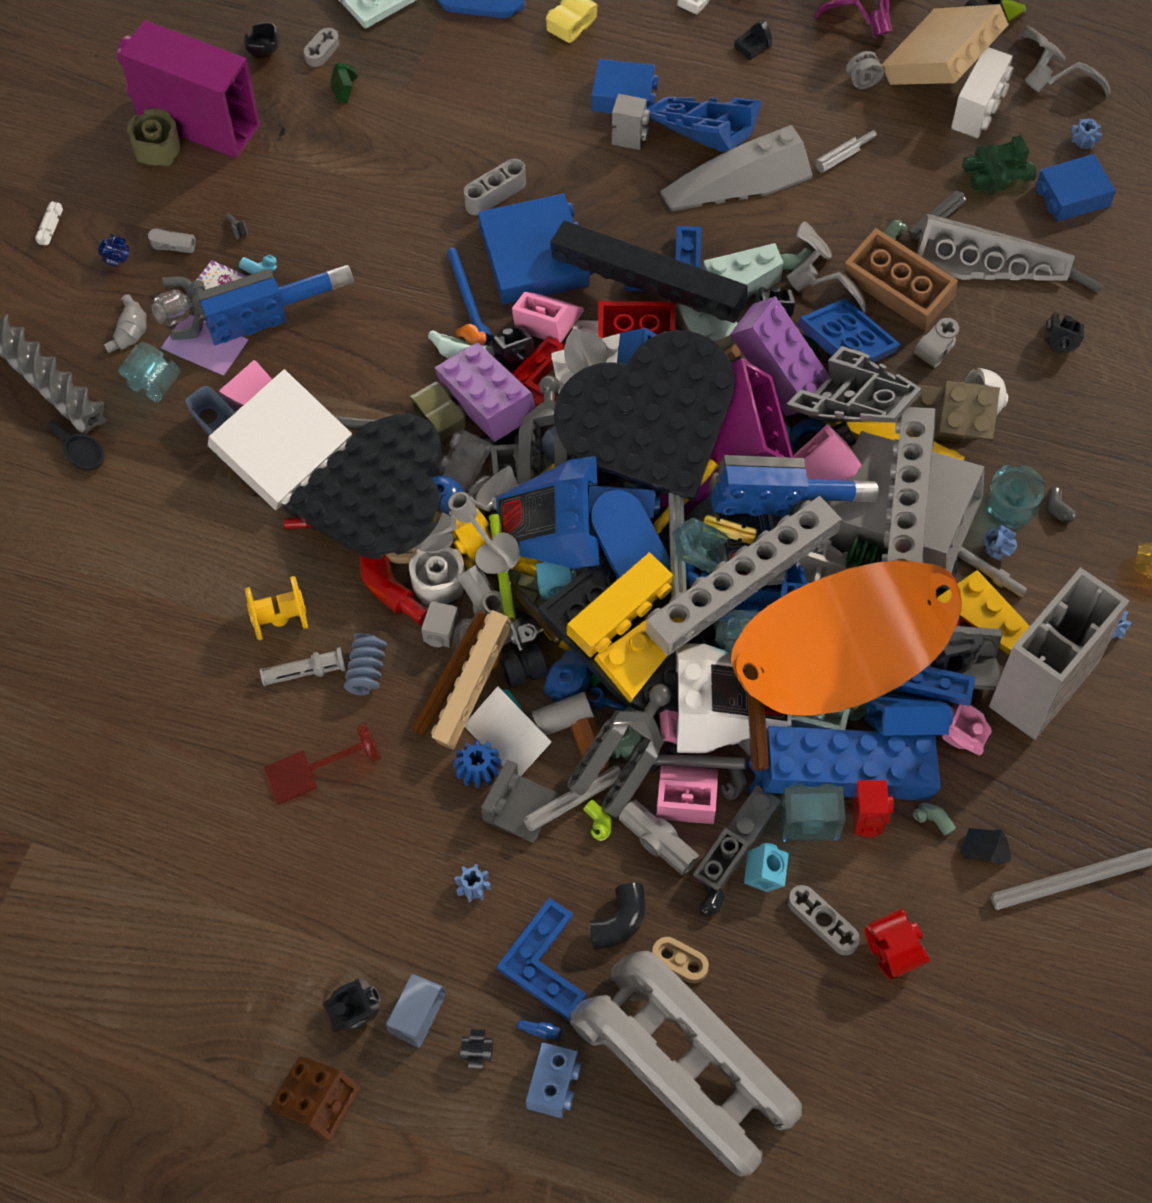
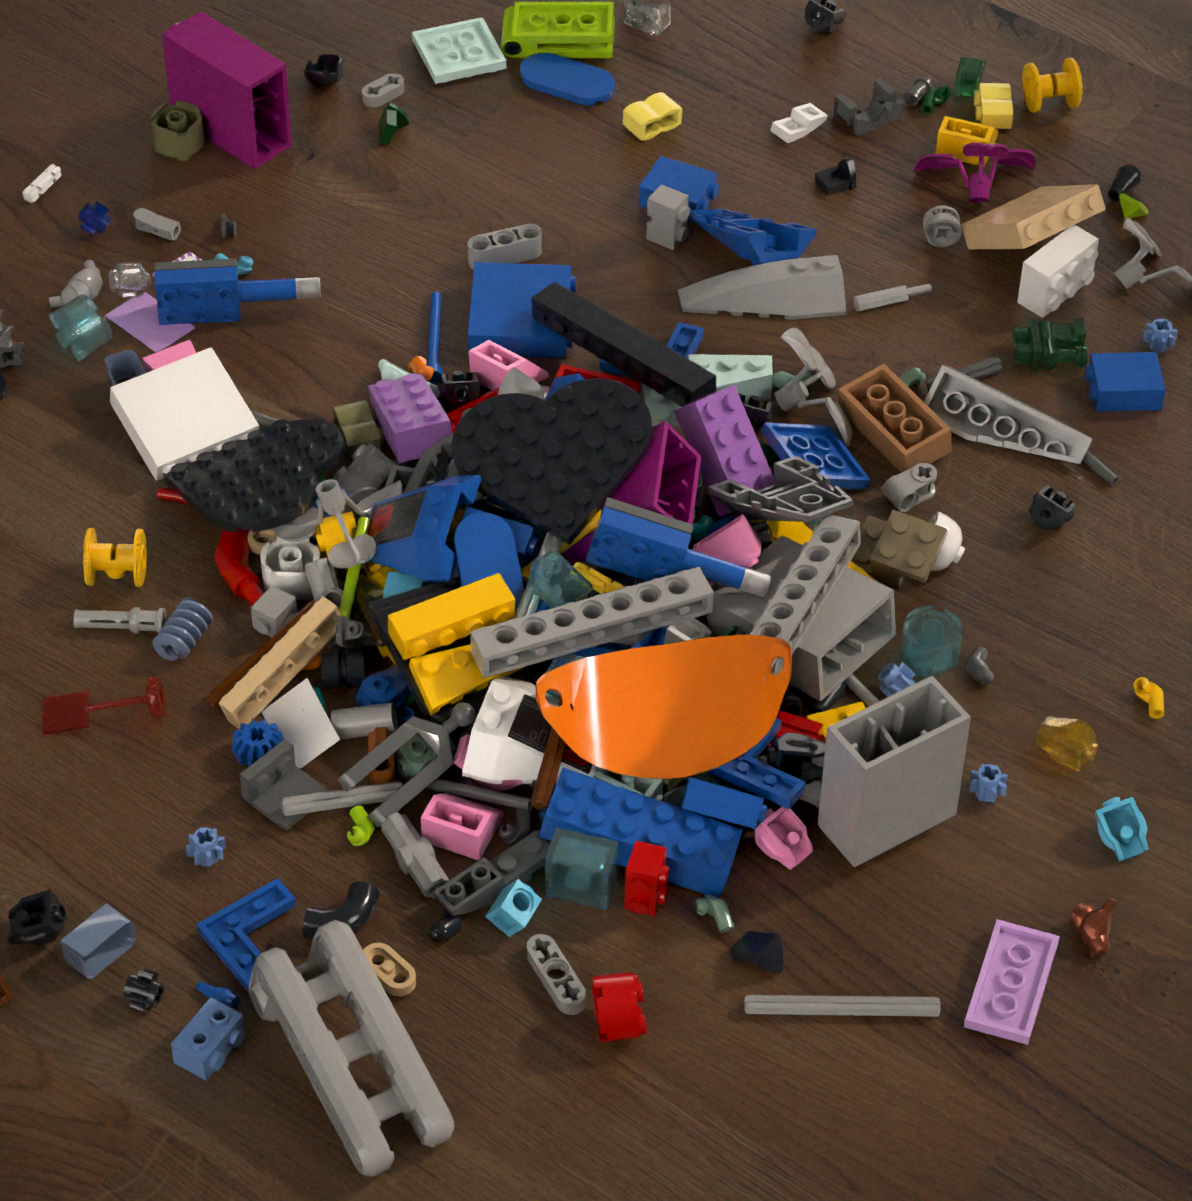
camera: 15 degrees right, 15 degrees down
dark grey piece [161,277,205,340] -> none

